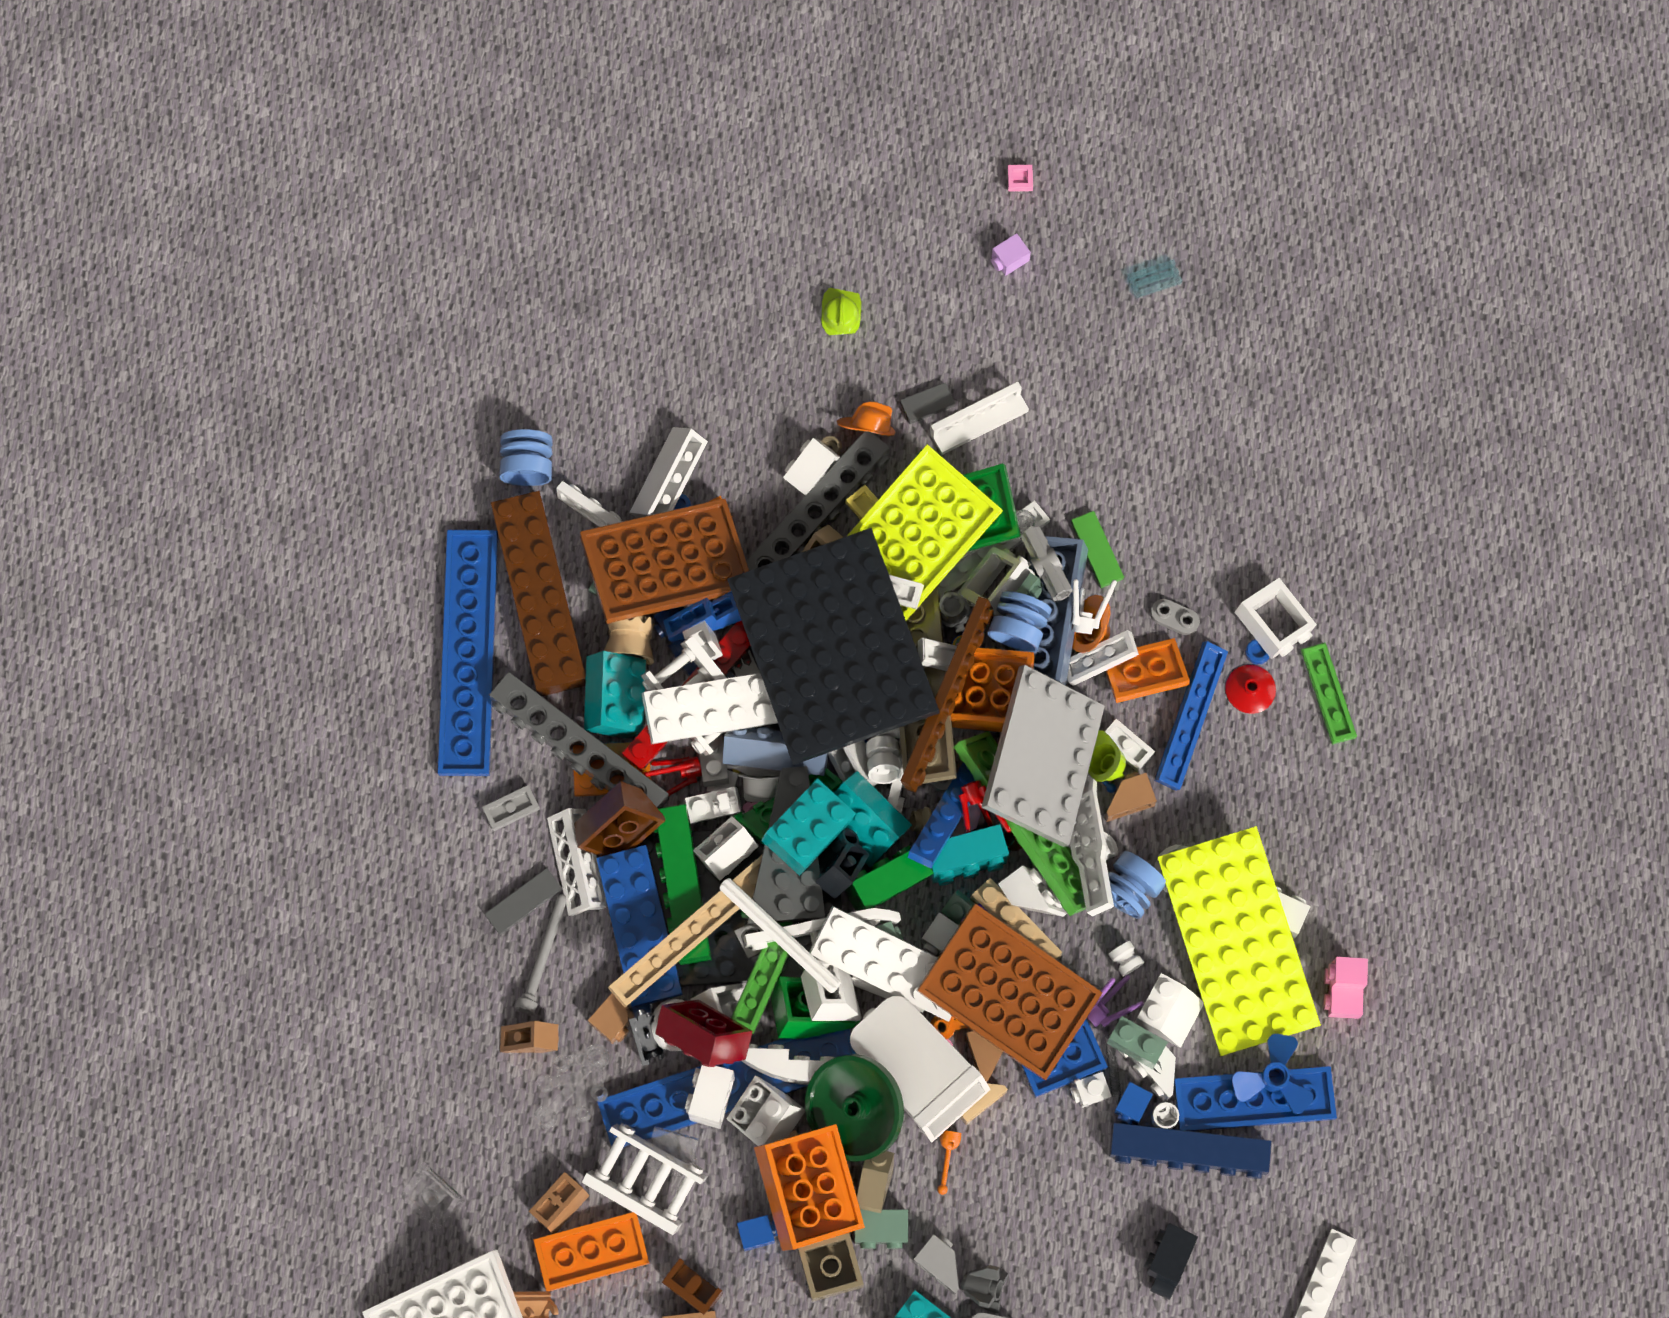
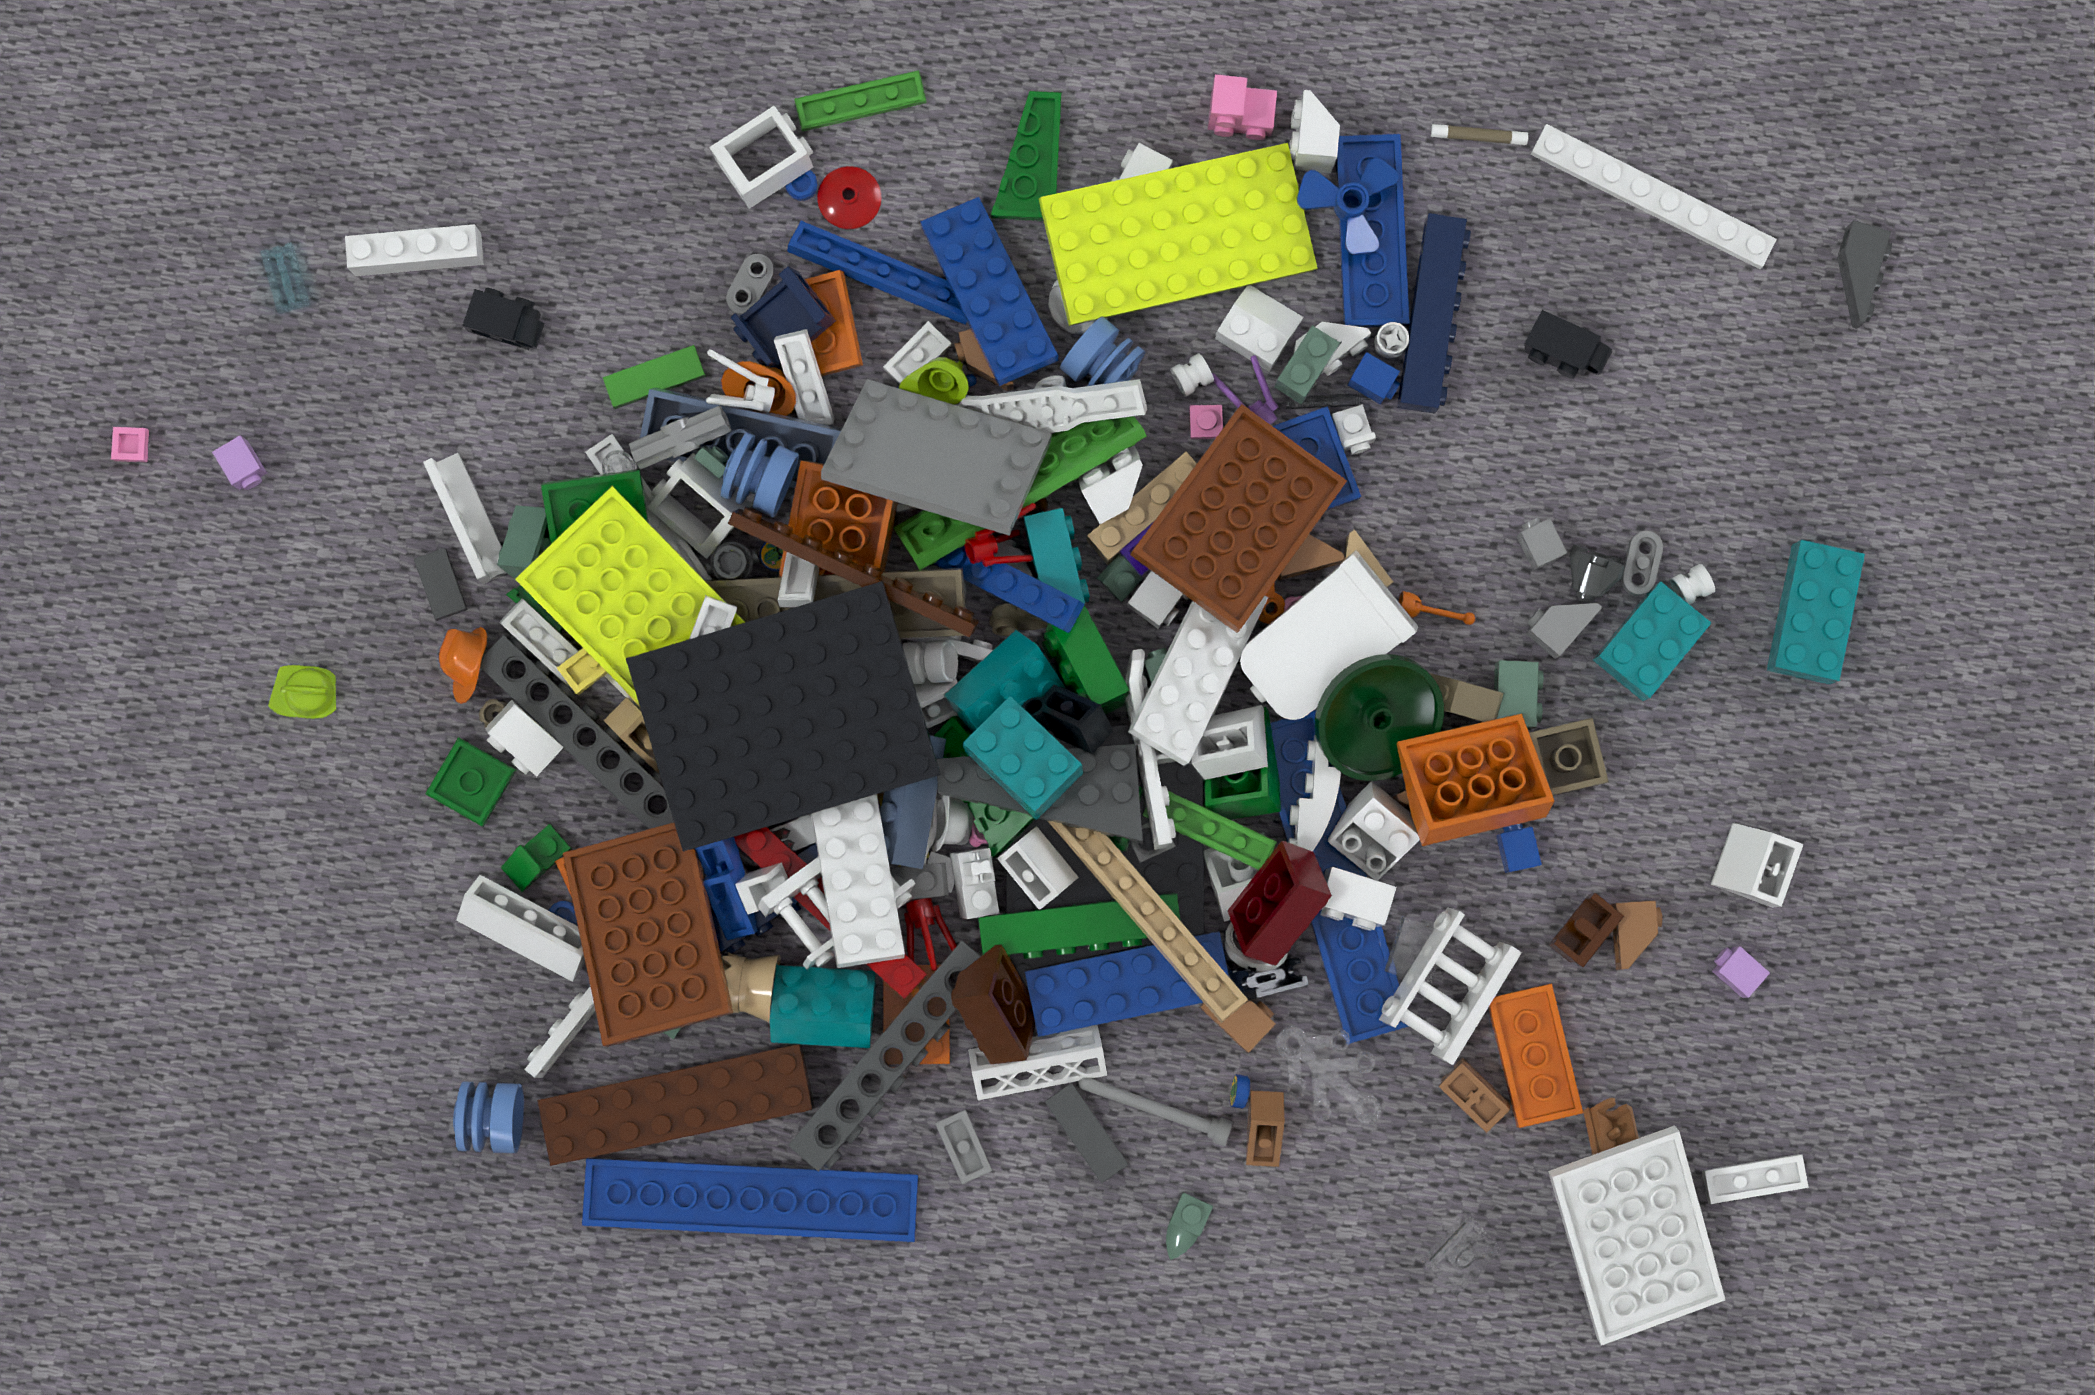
camera: 90 degrees left, 10 degrees up
white axle [720,878,840,993] -> none
none -> white brick [345,224,484,276]
none -> green plate [425,737,517,827]
none -> black hinge [462,288,545,350]
none -> sand green brick [497,505,551,578]
none -> white plate [500,598,578,690]
none -> green slope [501,824,572,892]
none -> dark blue panel [731,266,836,369]
none -> blue plate [920,197,1059,386]
none -> green wing [991,91,1062,221]
none -> sand green plate [1166,1192,1213,1260]
none -> bright pink plate [1189,405,1223,439]
none -> blue tile [1230,1074,1250,1109]
none -> white slope [1289,90,1340,173]
none -> dark tan bar [1431,124,1528,145]
none -> light grey brick [1516,517,1567,571]

